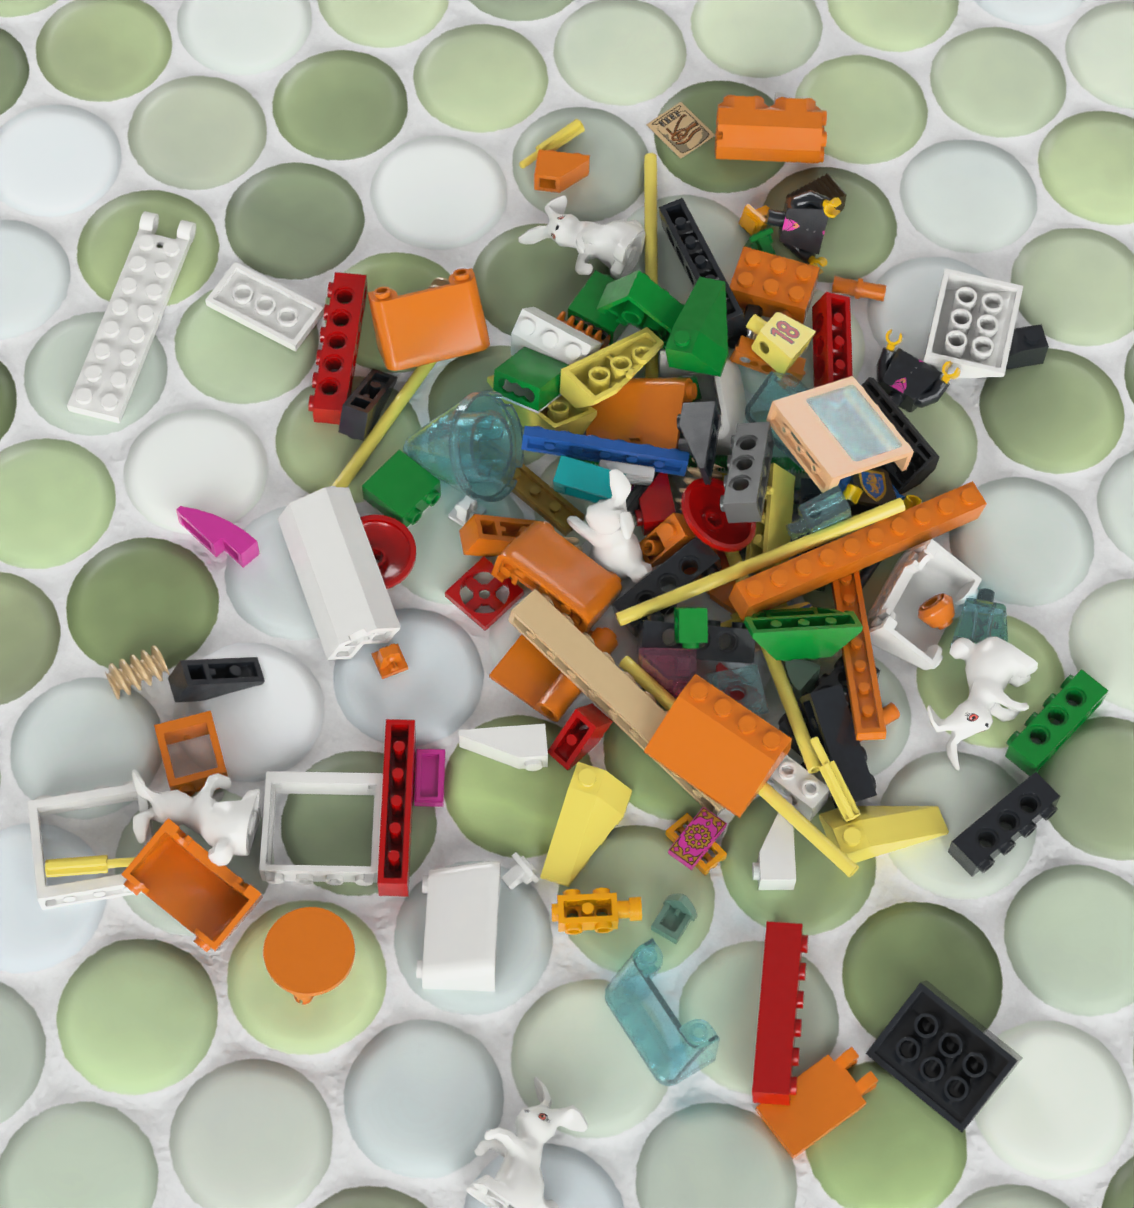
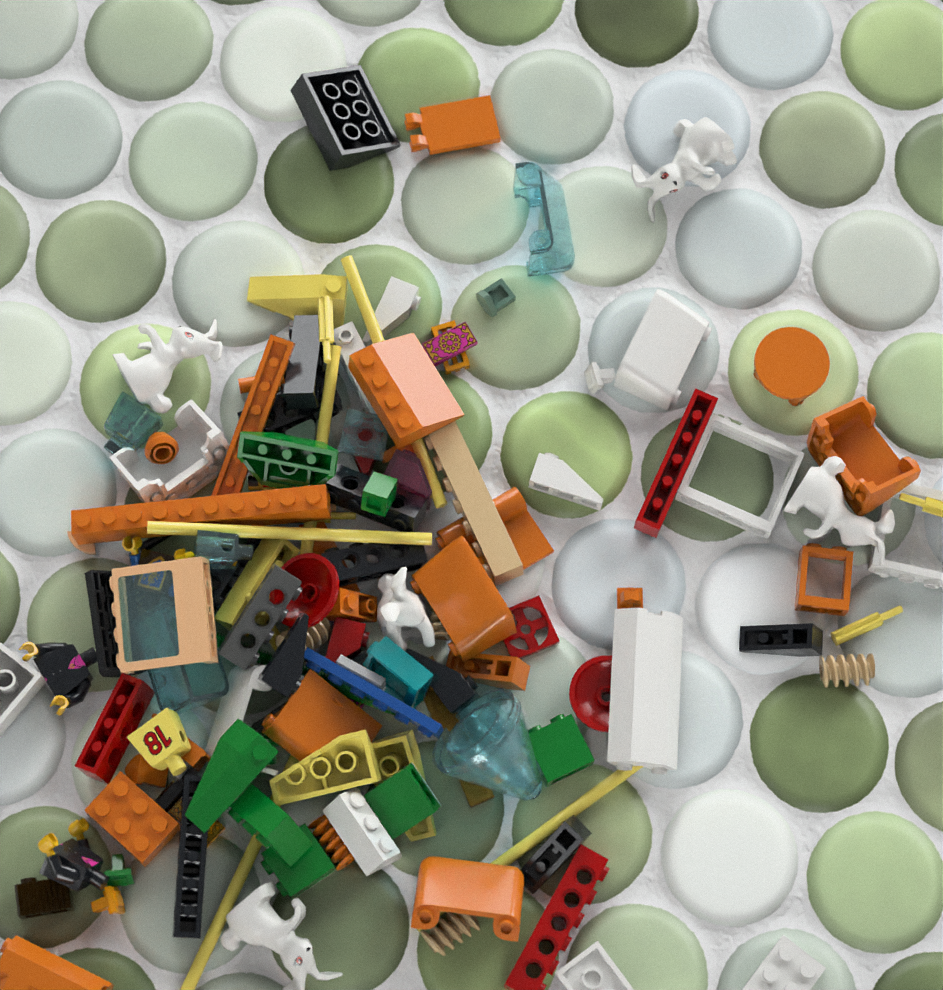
camera: 160 degrees left, 10 degrees up
dark pink slope [176,506,260,568] -> none
dark pink tile [414,749,446,807] -> none
light yellow wedge [540,762,632,887] -> none
red slope [548,703,613,771] -> none
light orange brick [551,888,642,935] -> none
red brick [752,921,809,1106] -> none
orange pin [831,276,887,302] -> none
black brick [948,772,1060,877] -> none
green brick [1005,669,1108,776] -> none
none -> black slope [405,648,480,714]
none -> light yellow axle [830,605,903,646]

